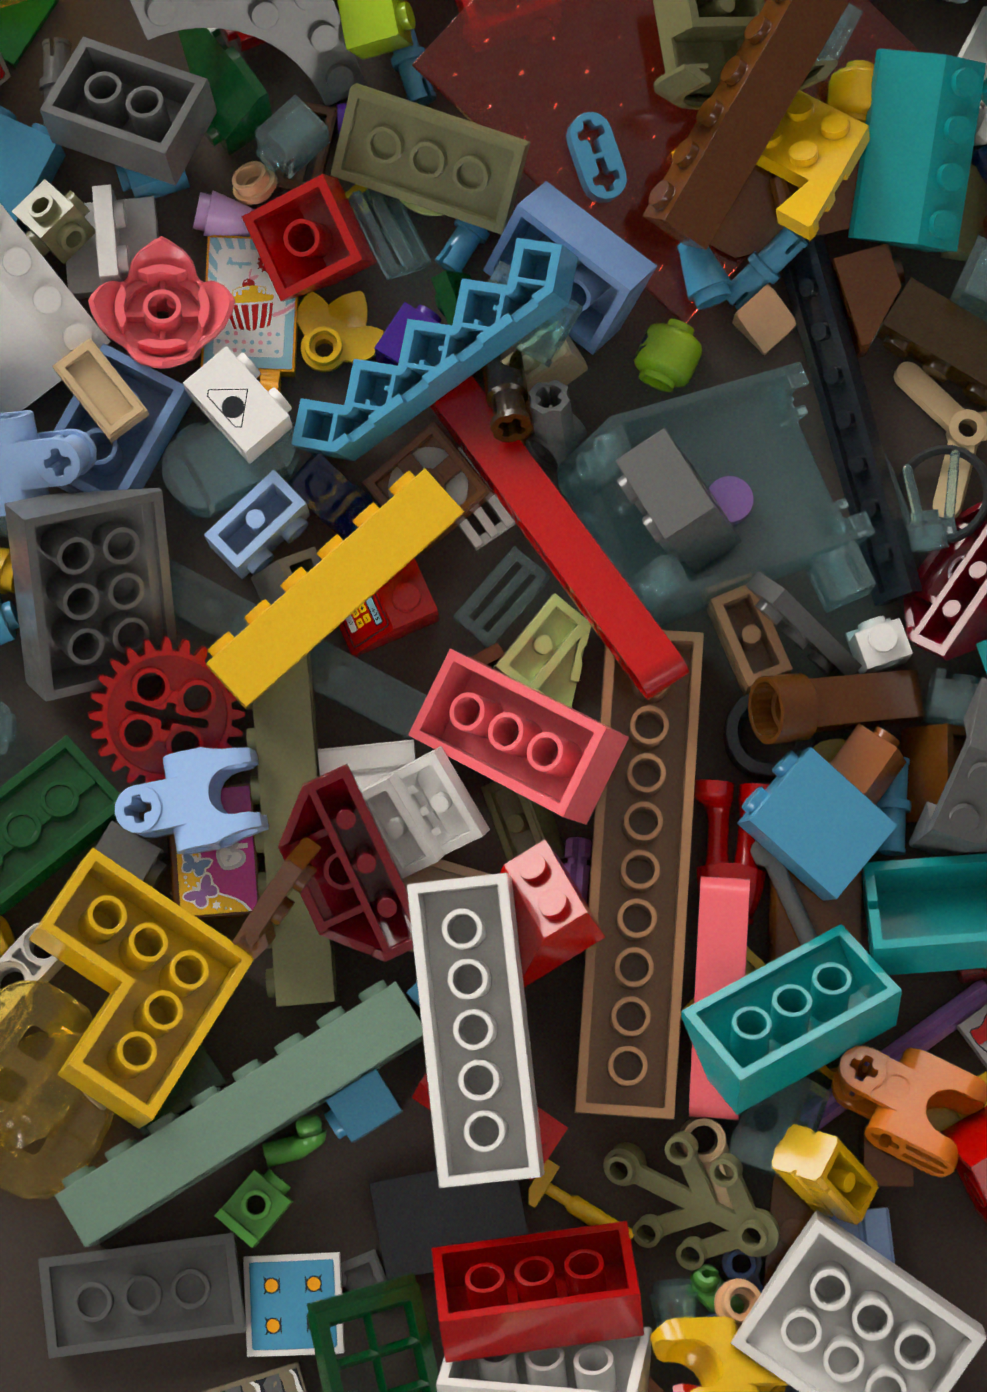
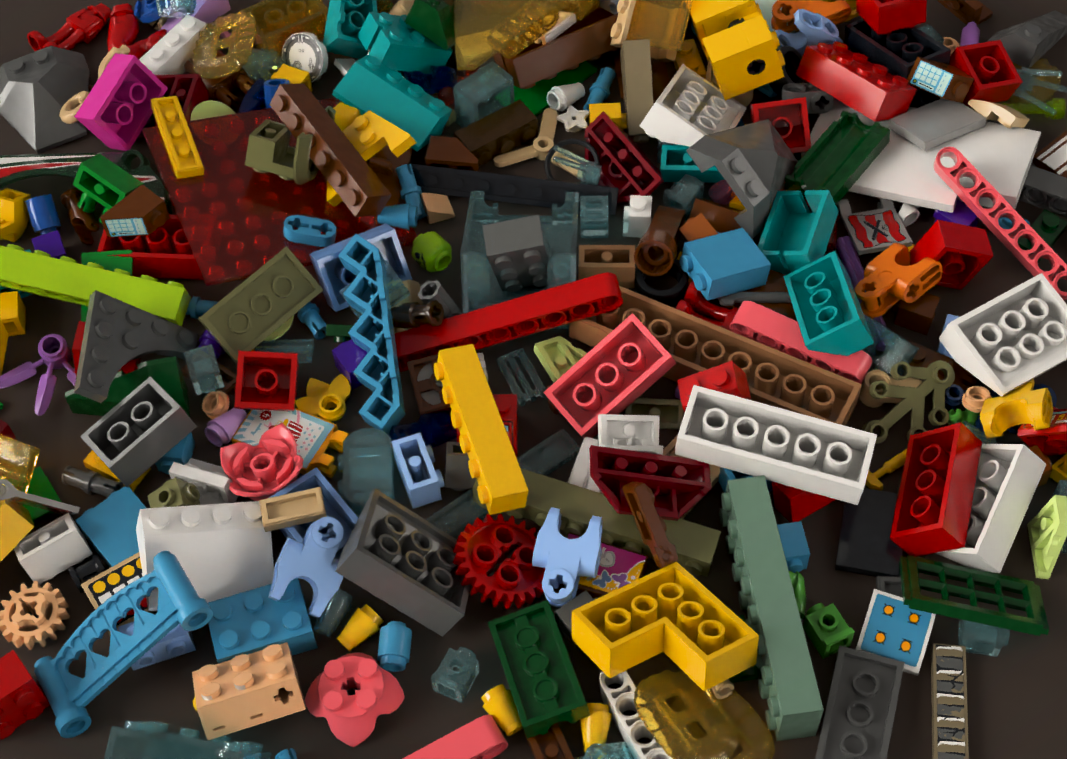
camera: 65 degrees left, 25 degrees down
white brick [183,346,293,464] -> none
dark grey plate [746,571,862,676] -> none
yellow brick [772,1124,878,1225] -> none

